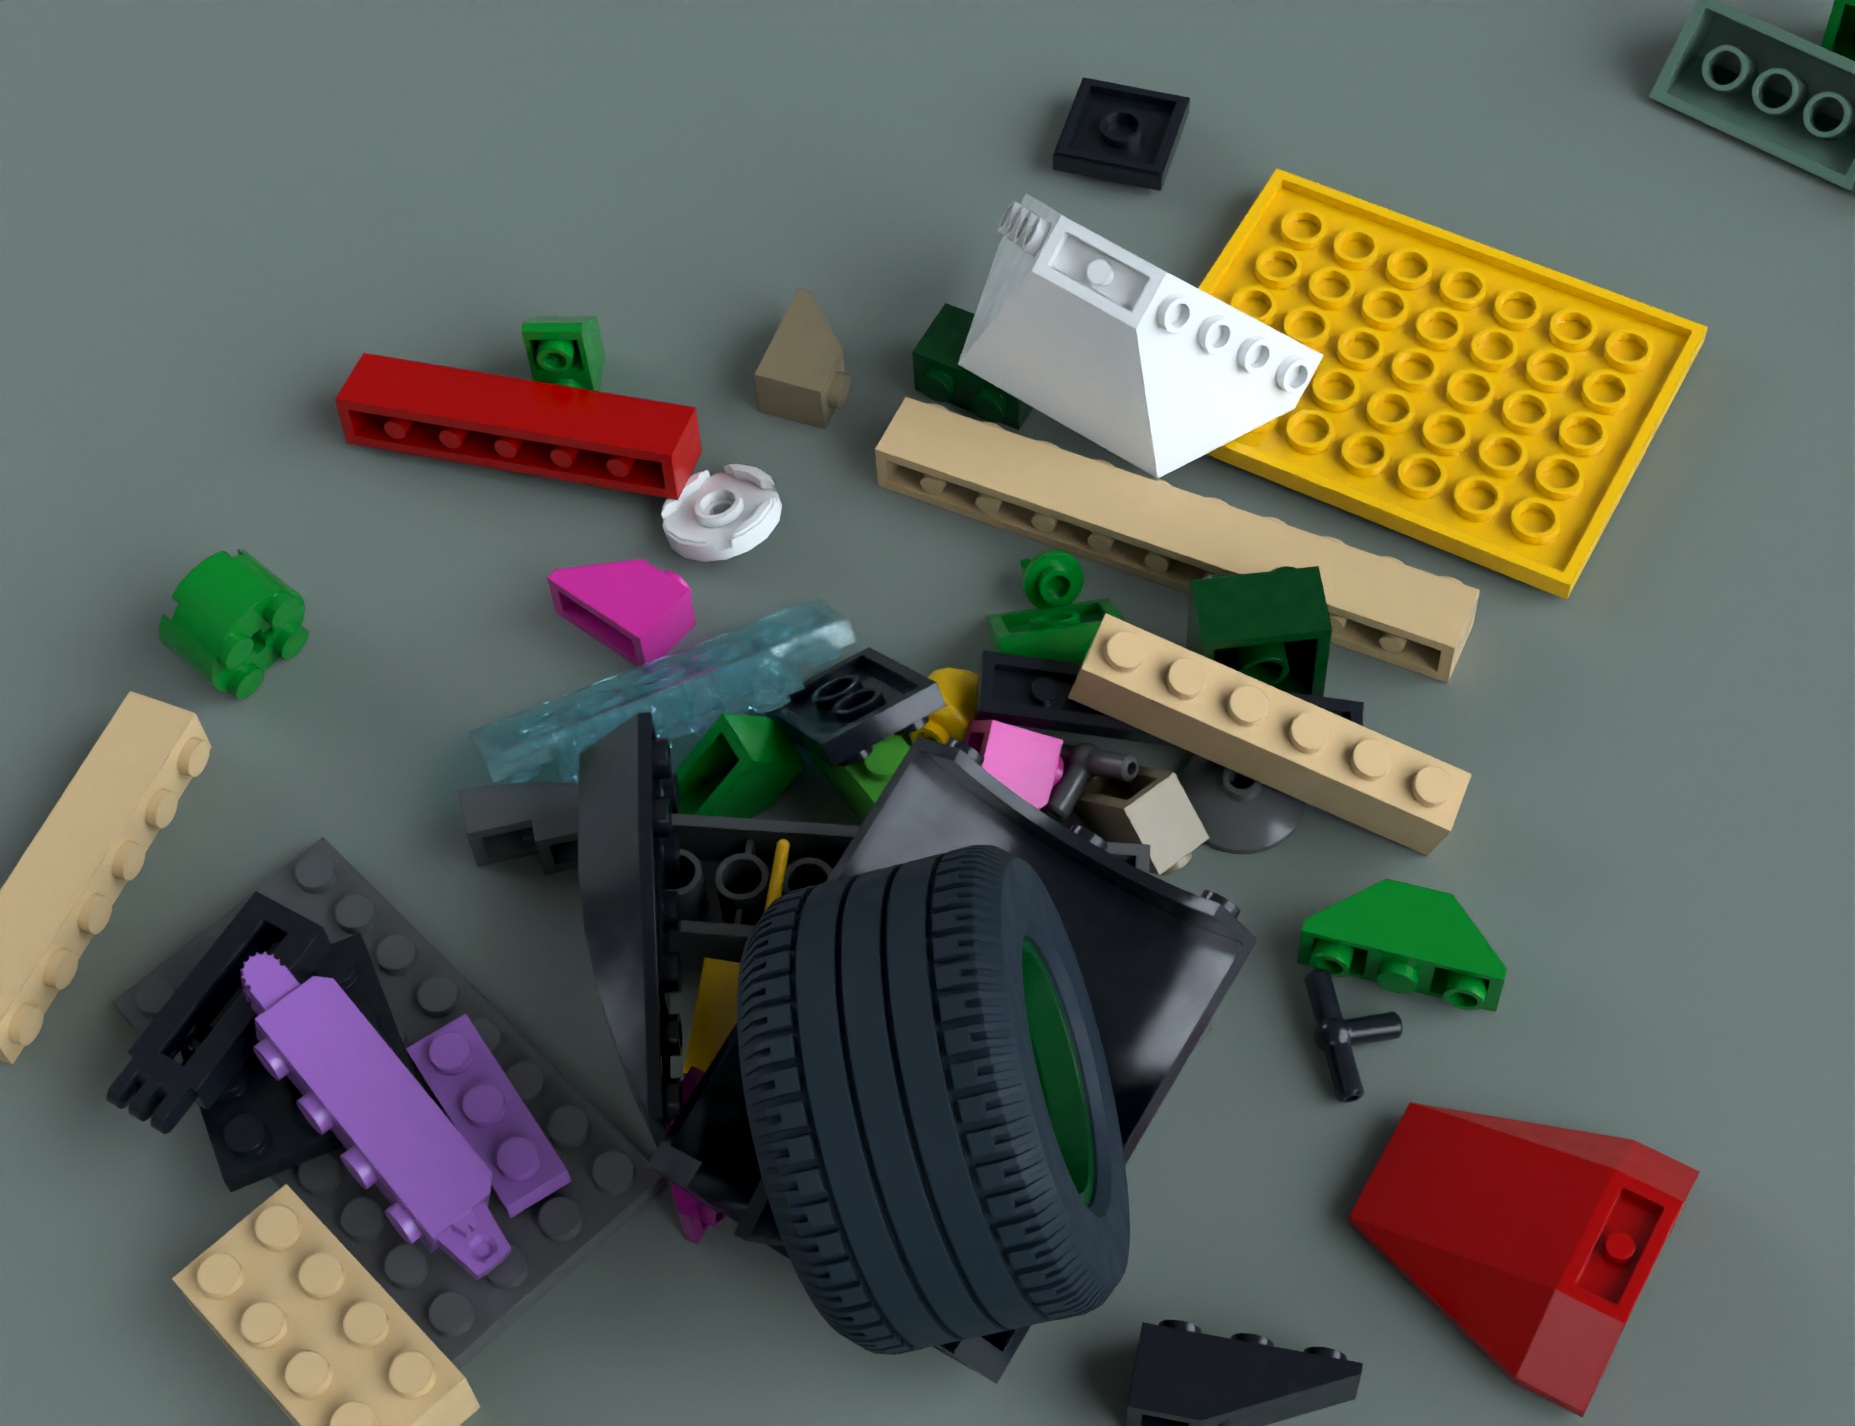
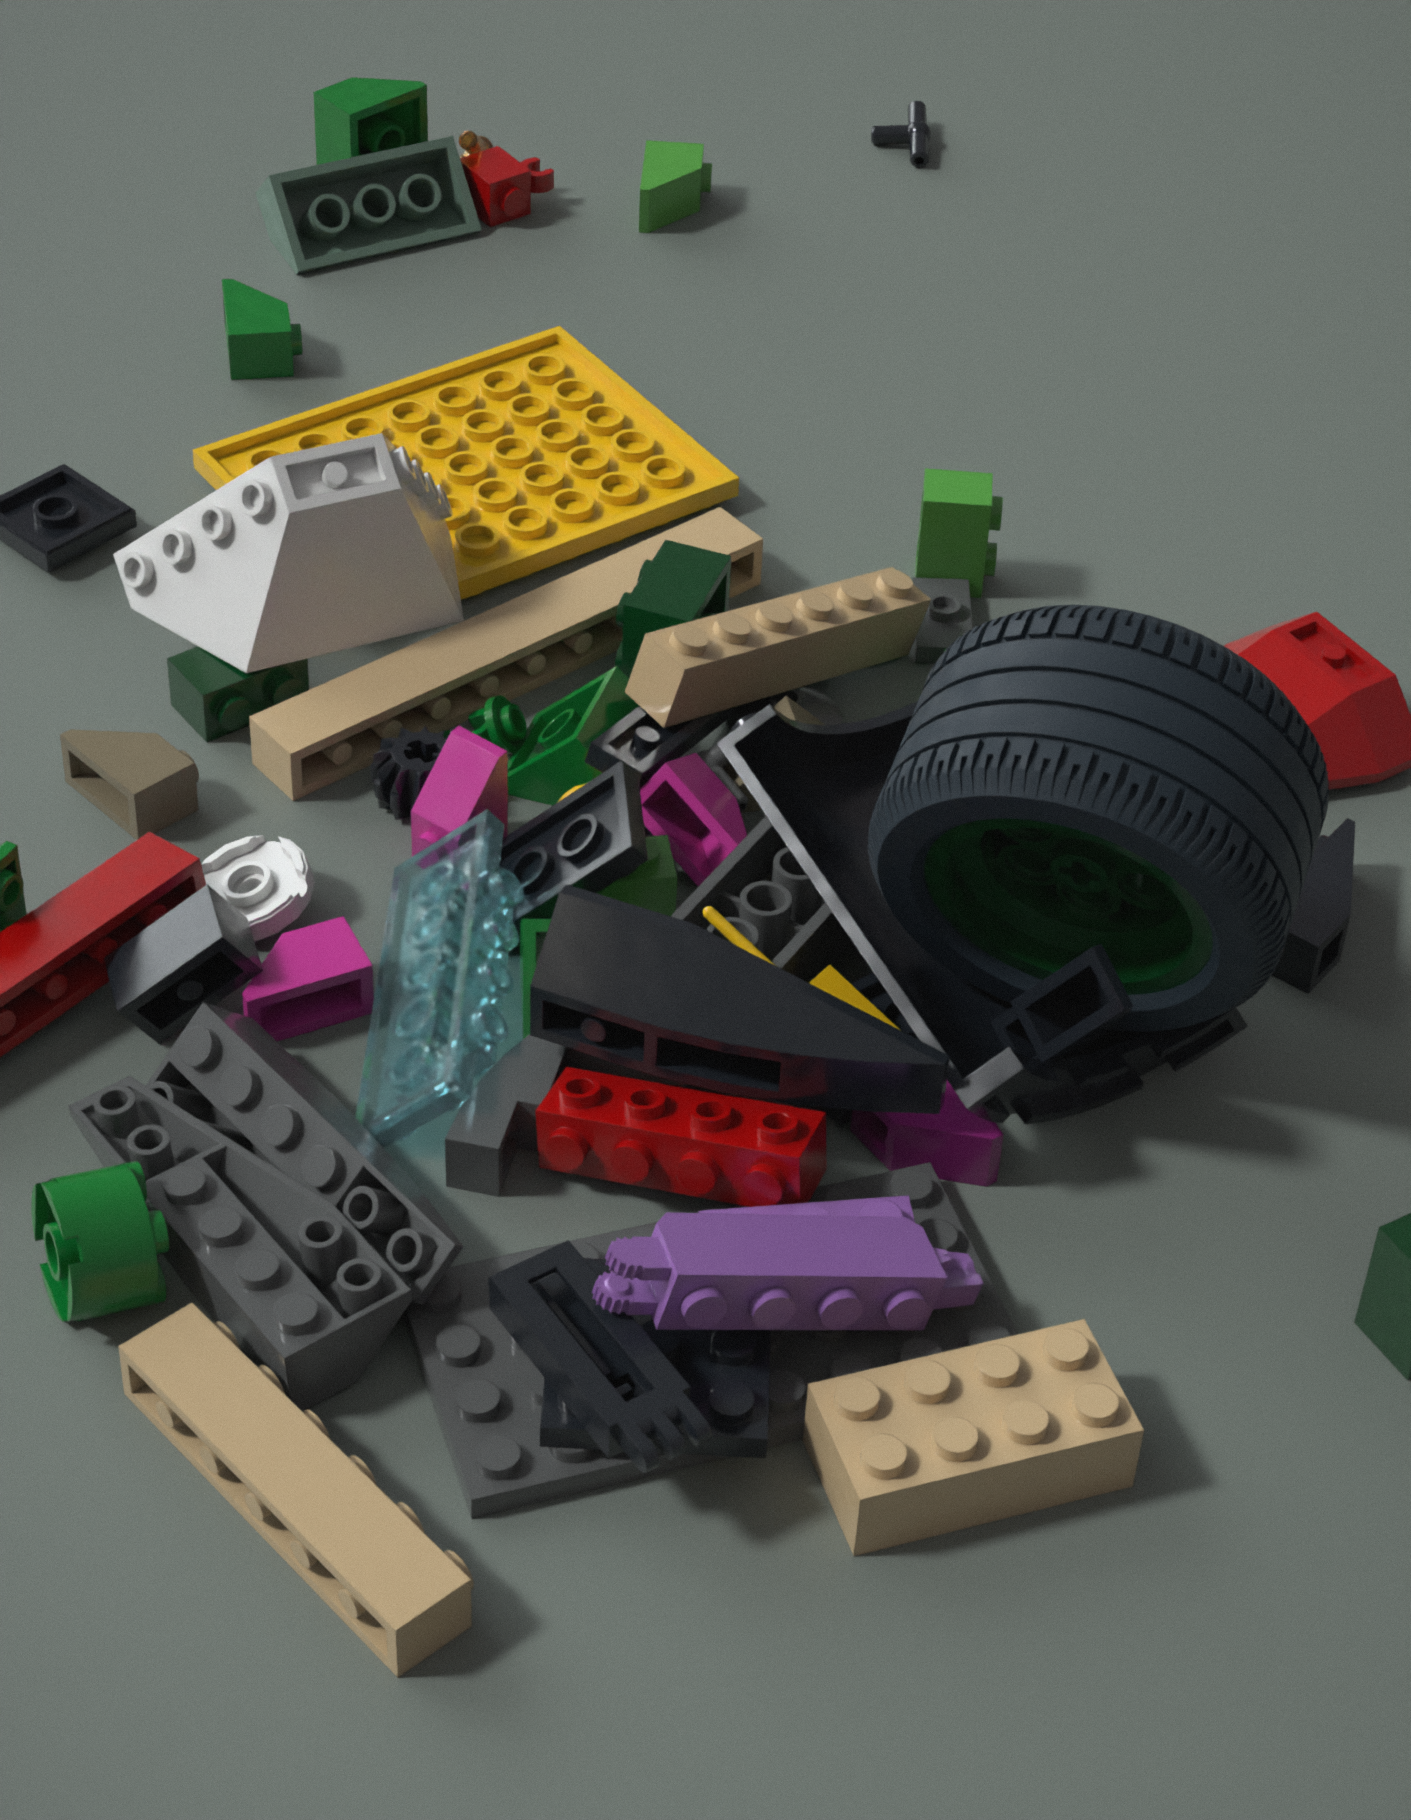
camera: 70 degrees left, 15 degrees down
none -> dark grey wedge [68,1076,412,1412]
none -> black brick [104,884,263,1044]
none -> dark grey wedge [145,1002,463,1305]
none -> green slope [222,279,303,380]
none -> black gear [370,725,450,820]
none -> dark pink slope [411,726,508,885]
none -> red brick [535,1067,827,1207]
none -> dark grey plate [912,577,973,664]
none -> bright green brick [915,468,1003,598]

